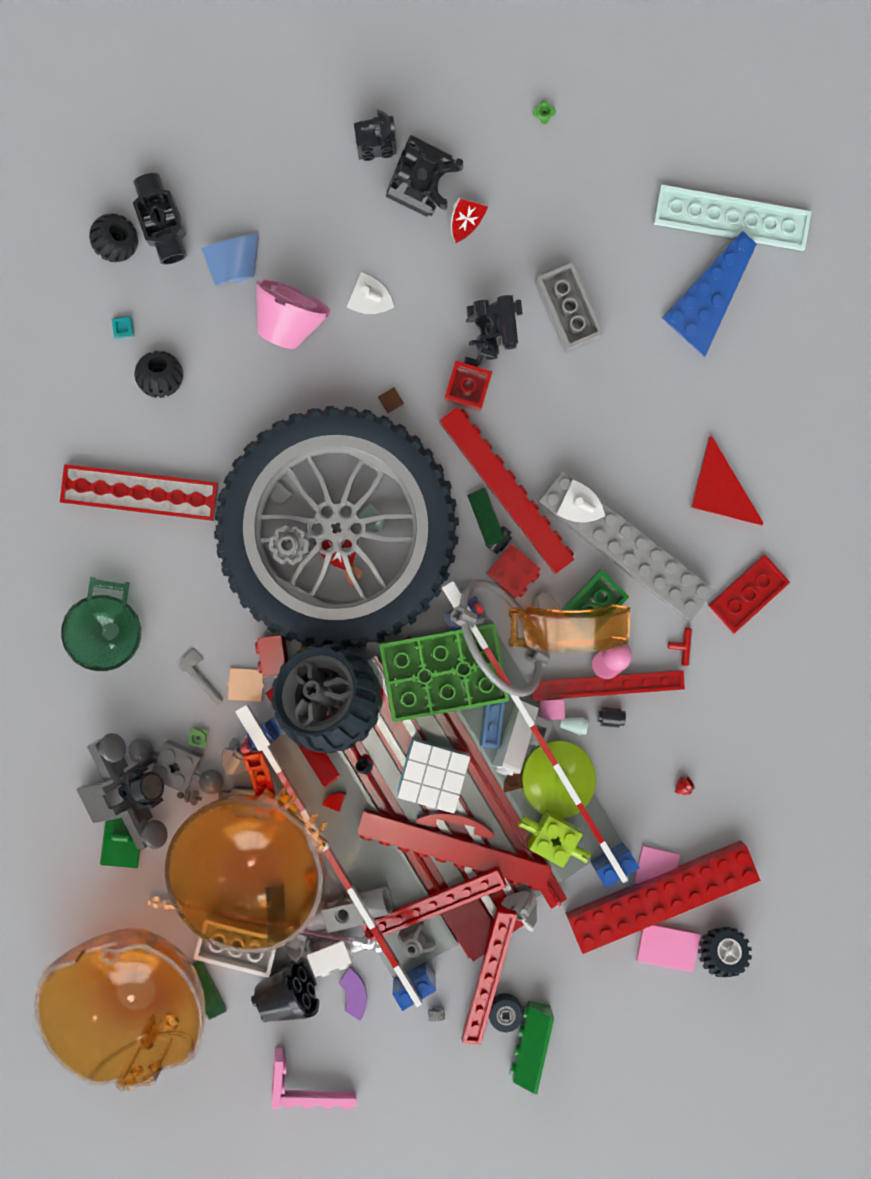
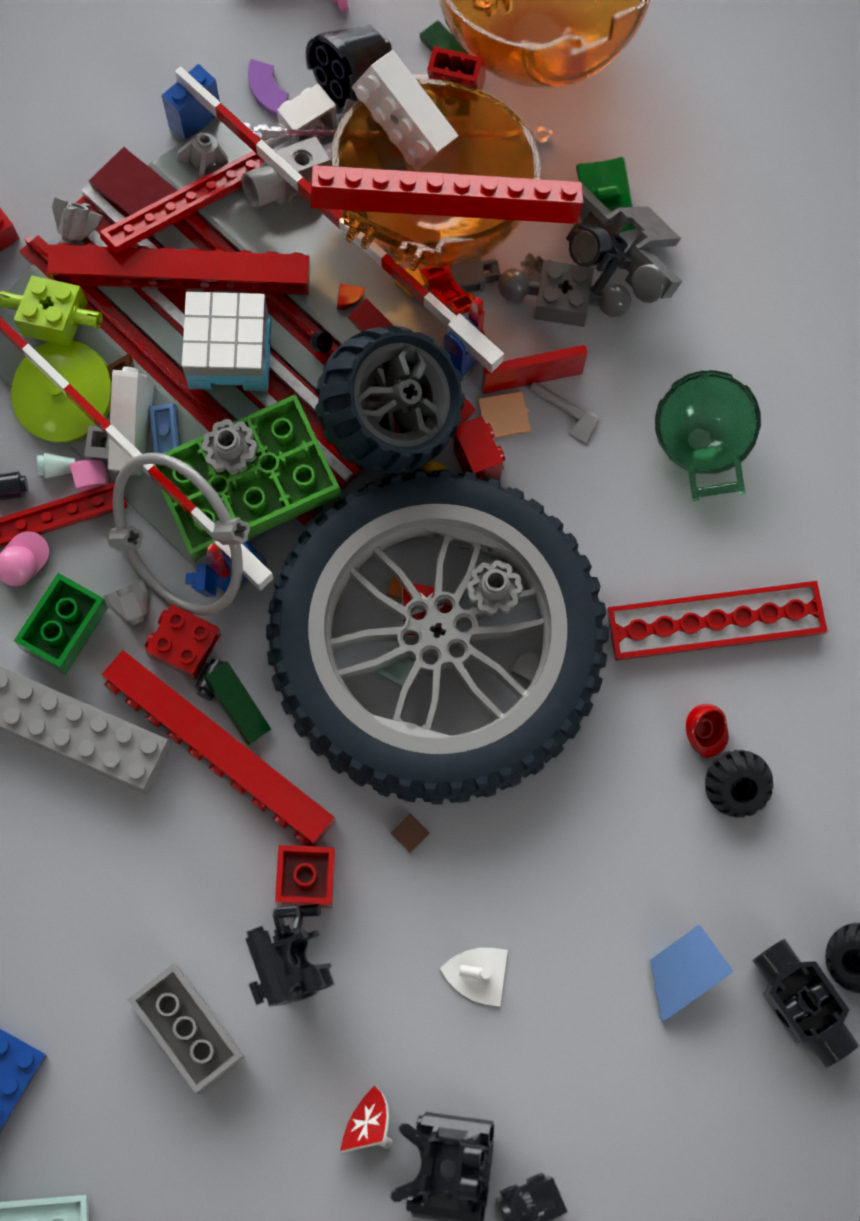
camera: 155 degrees right, 15 degrees down
teal tile [112,316,134,339] -> none
bright green plate [188,728,209,748] -> none
light grey brick [221,738,256,775] -> none
bright pink cone [255,279,330,349] -> none
slope [416,811,494,839] -> none
light grey axle [428,1008,445,1022] -> none
plate [461,908,517,1045] -> none
black wheel [489,993,523,1033] -> none
clear orange windscreen [508,605,631,653] -> none
green slope [509,1001,554,1094] -> none
white shield [556,480,605,522] -> none
none -> blue tile [185,564,218,597]
none -> light grey plant [202,419,258,475]
none -> red brick [311,165,583,224]
none -> white brick [352,50,459,172]
none -> red brick [427,46,486,101]
none -> red tile [481,345,588,395]
none -> red hat [685,704,729,758]

